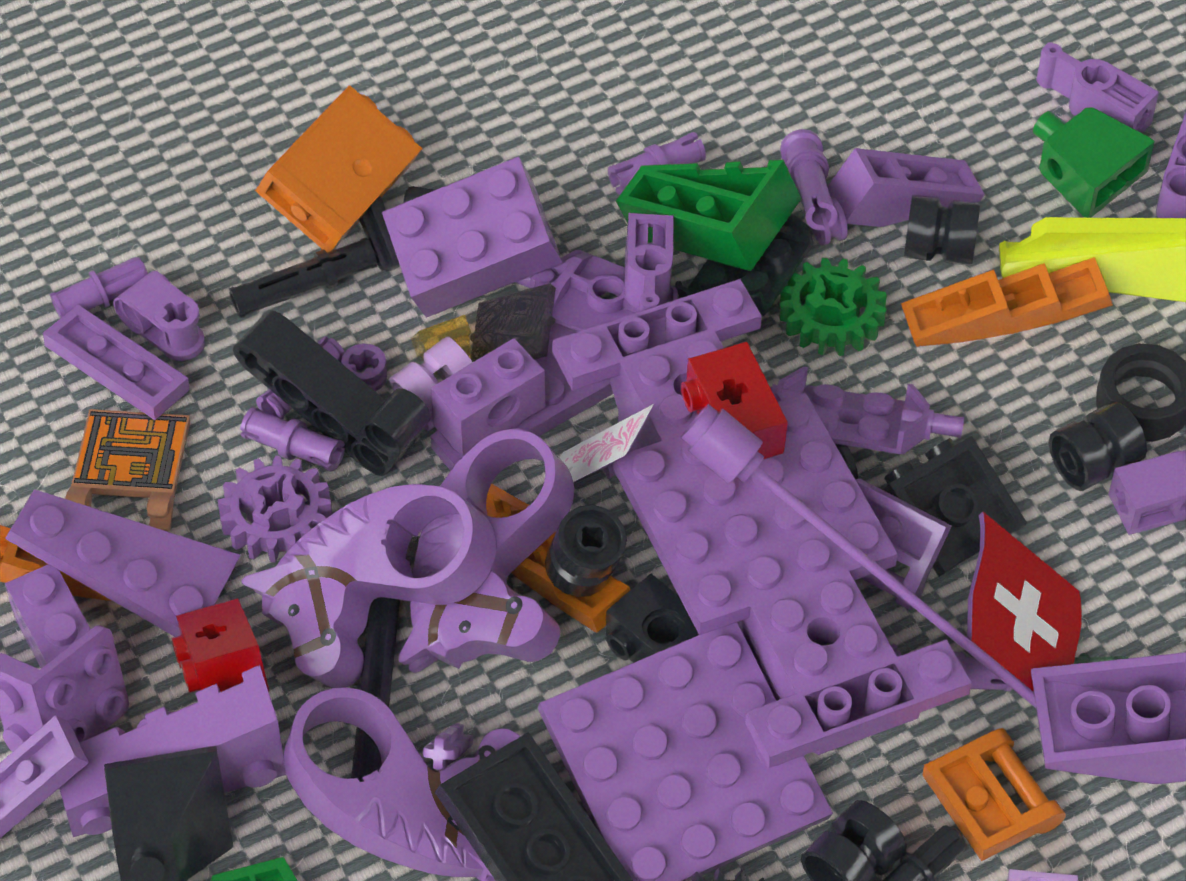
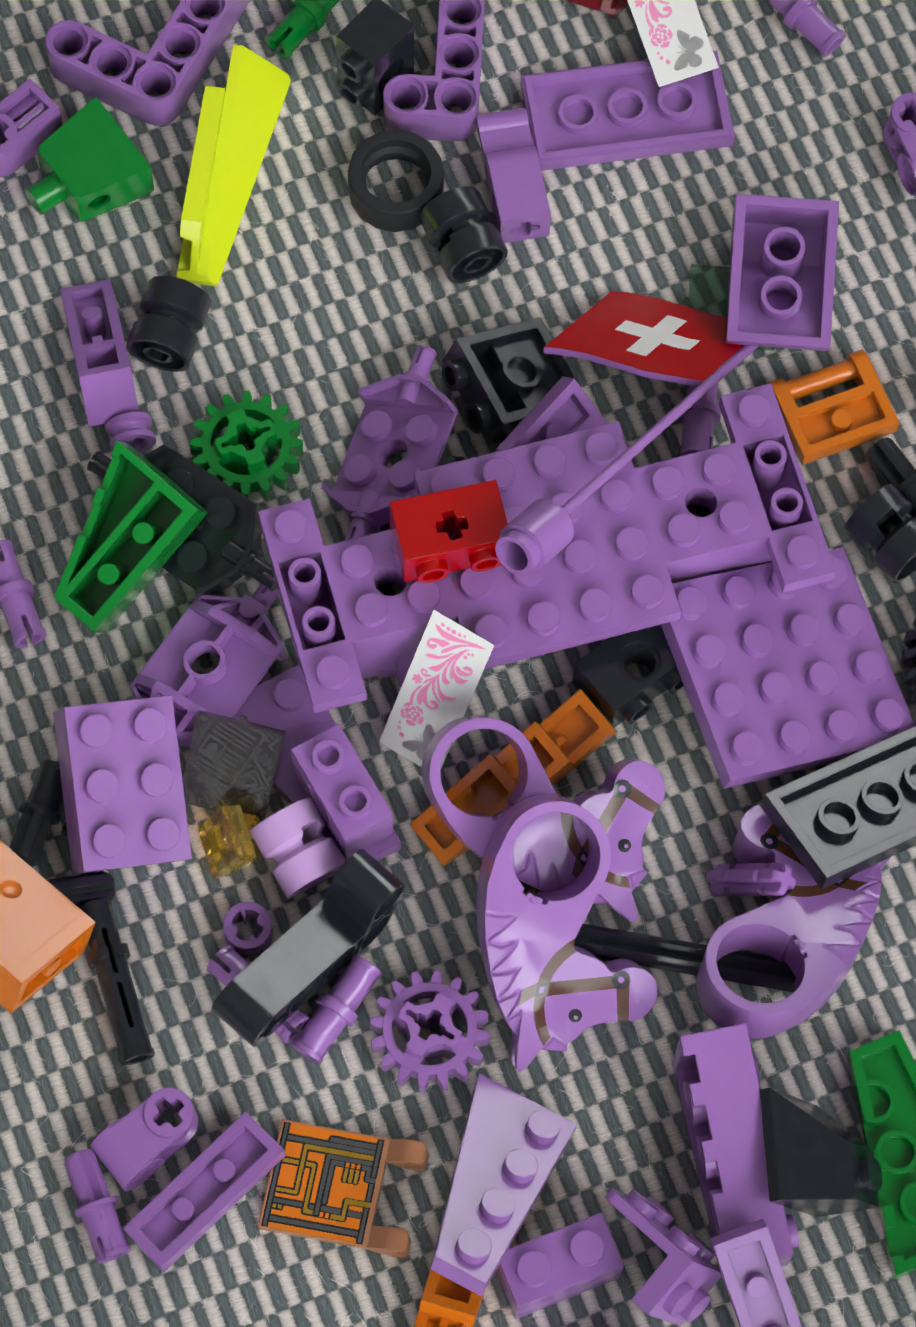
camera: 85 degrees left, 15 degrees up
red brick [171,598,270,693] -> none
black wheel [545,505,627,597] -> none
medium lavender piece [624,213,673,312] -> none
medium lavender pin [780,129,838,230] -> none
orange slope [901,257,1113,347] -> none

